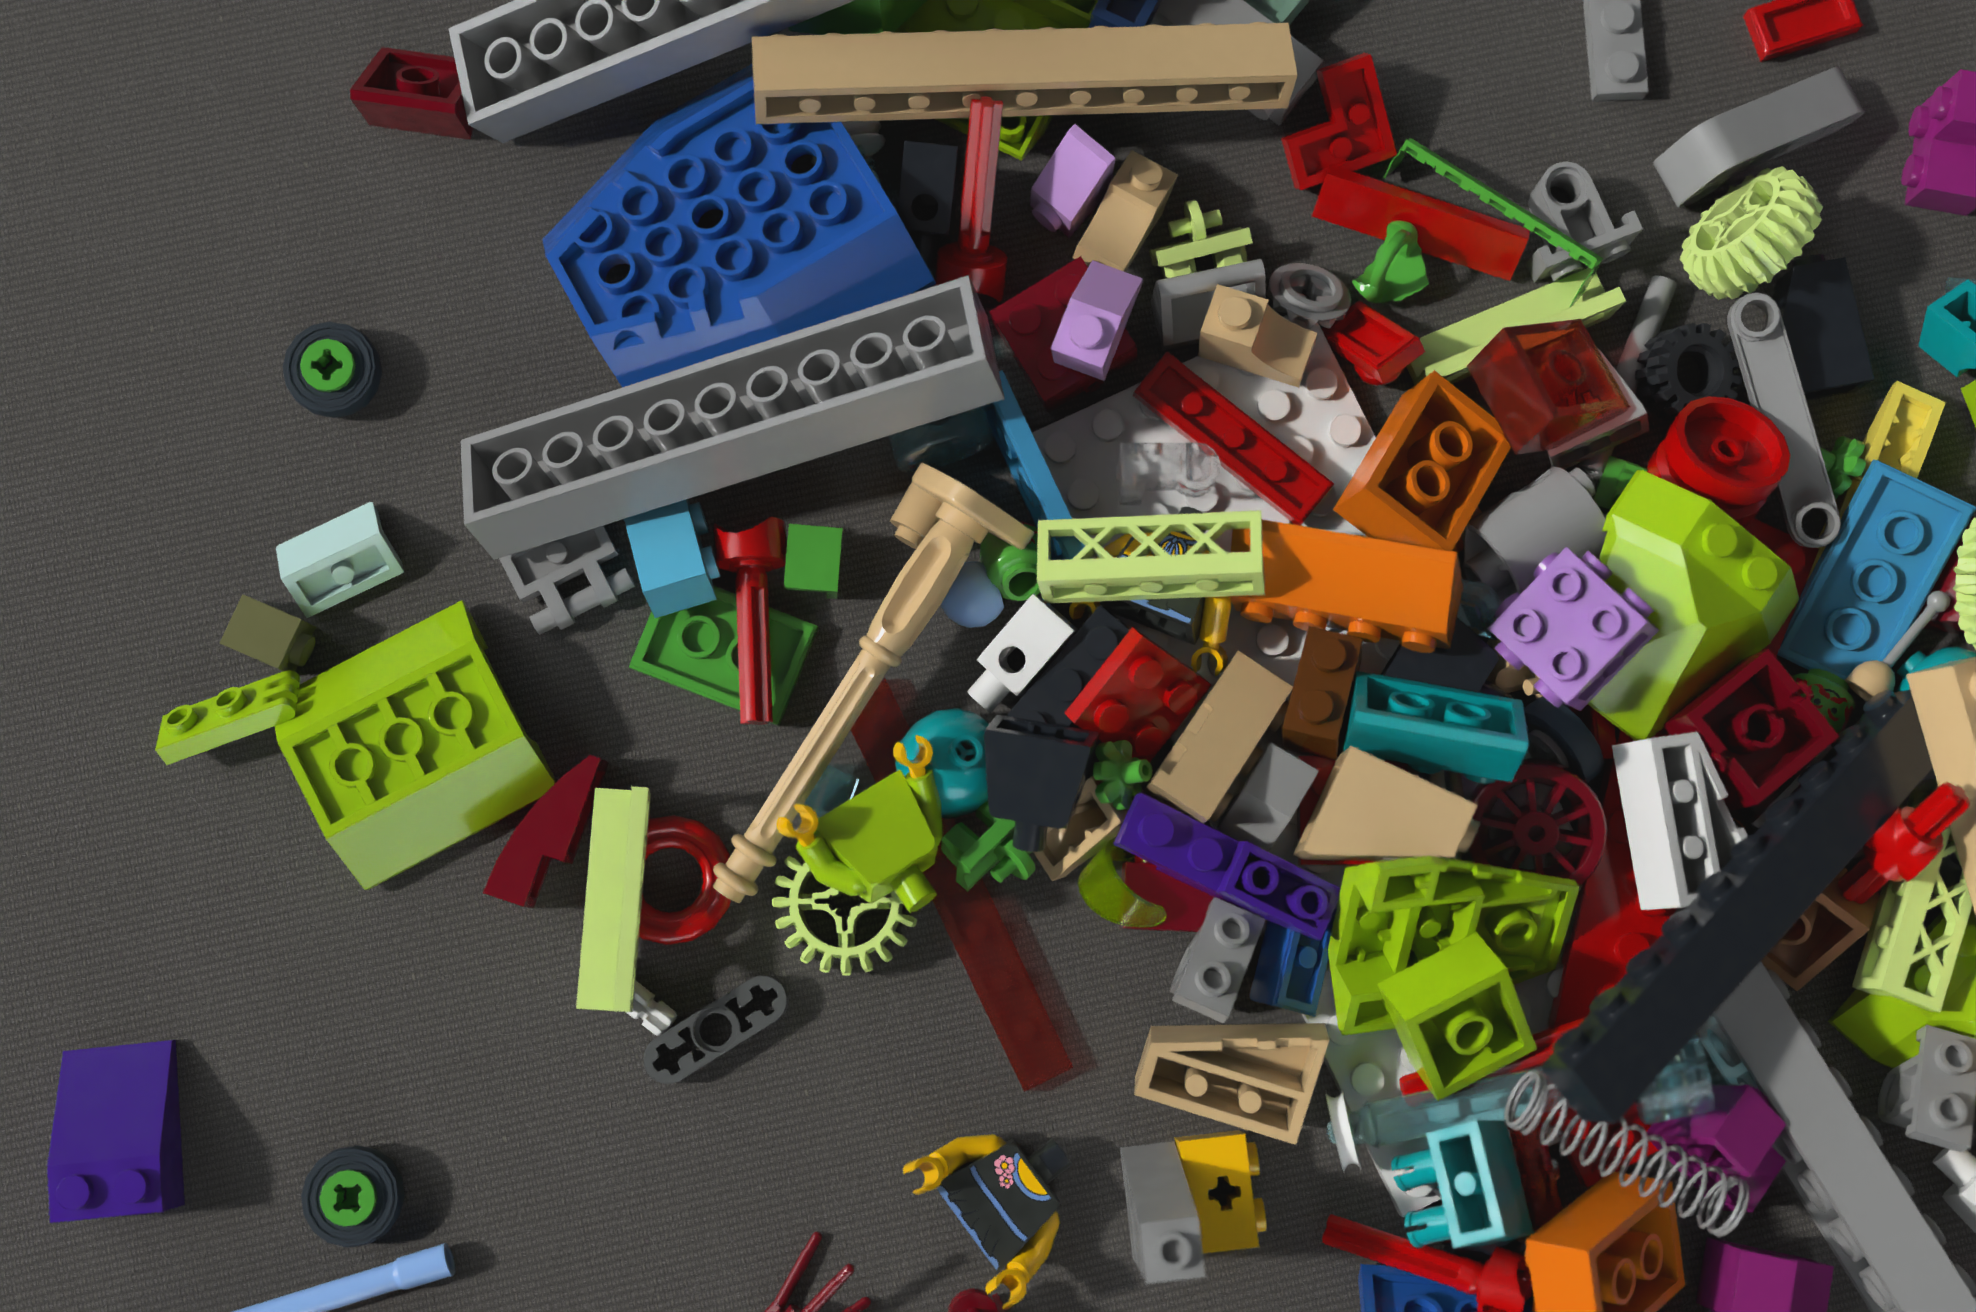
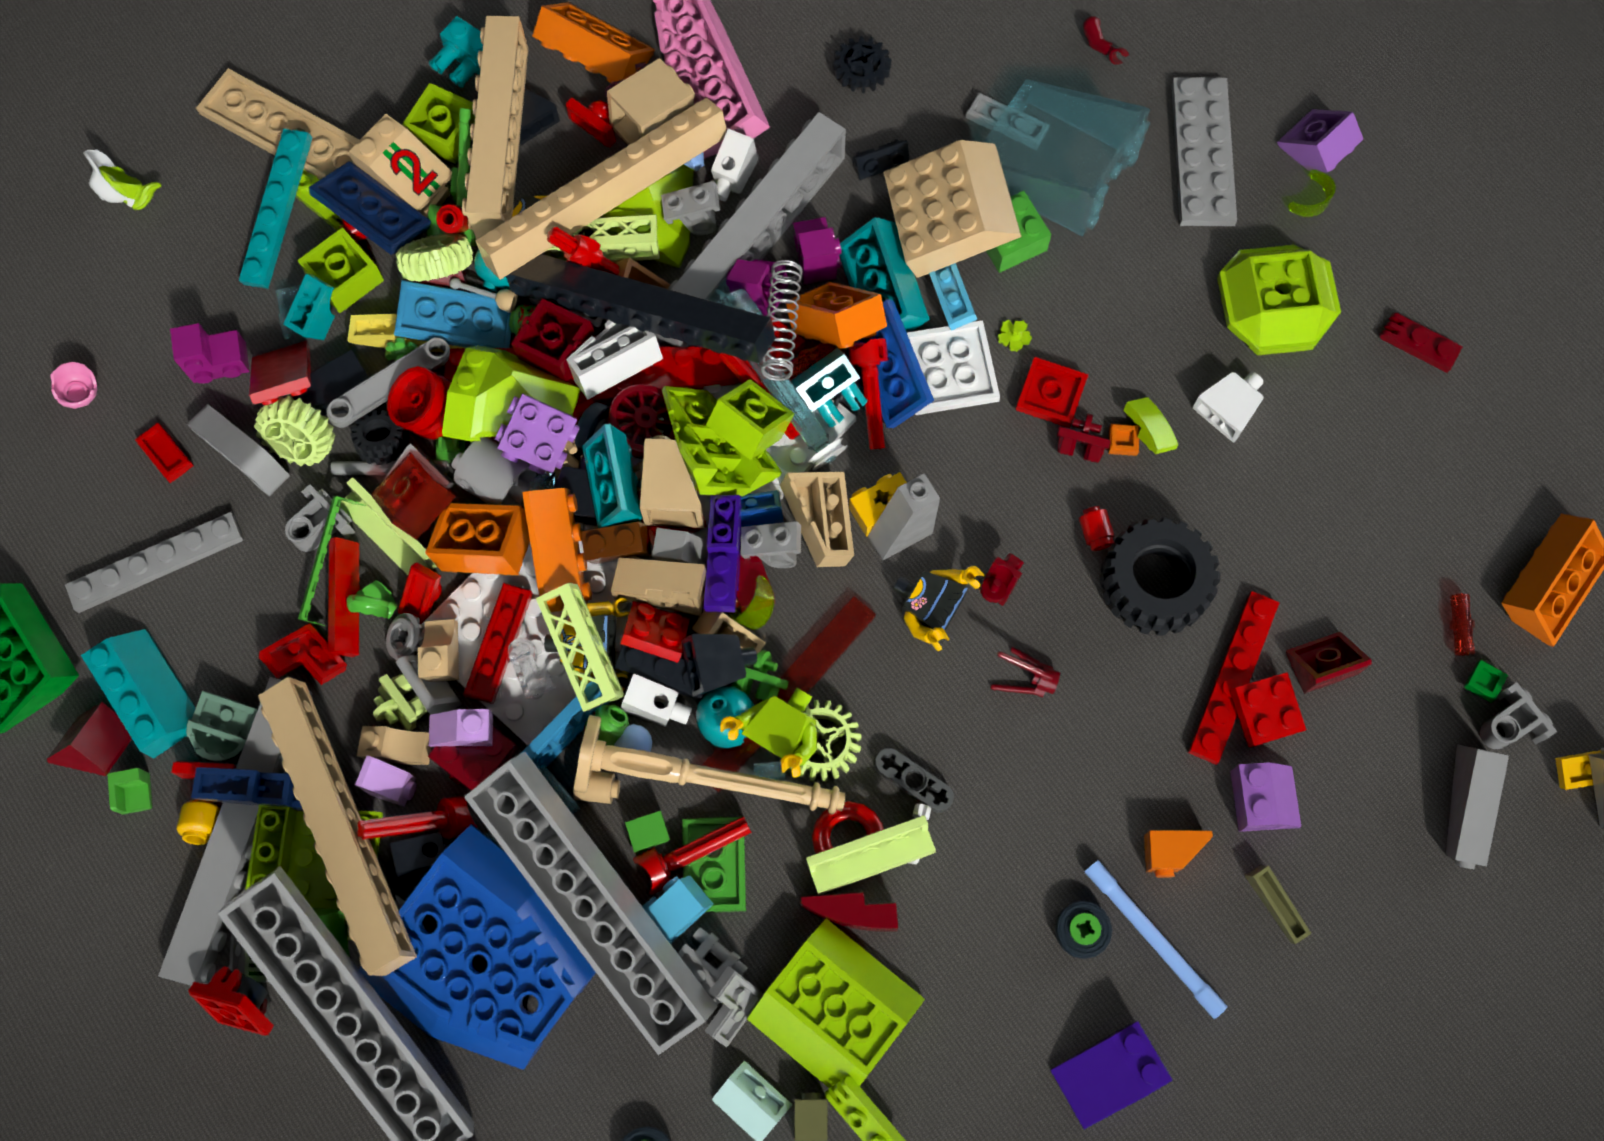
camera: 110 degrees left, 10 degrees down
bright green plant [1093,740,1152,811] -> none
none -> red tile [249,340,311,405]
none -> light grey tile [705,966,764,1048]

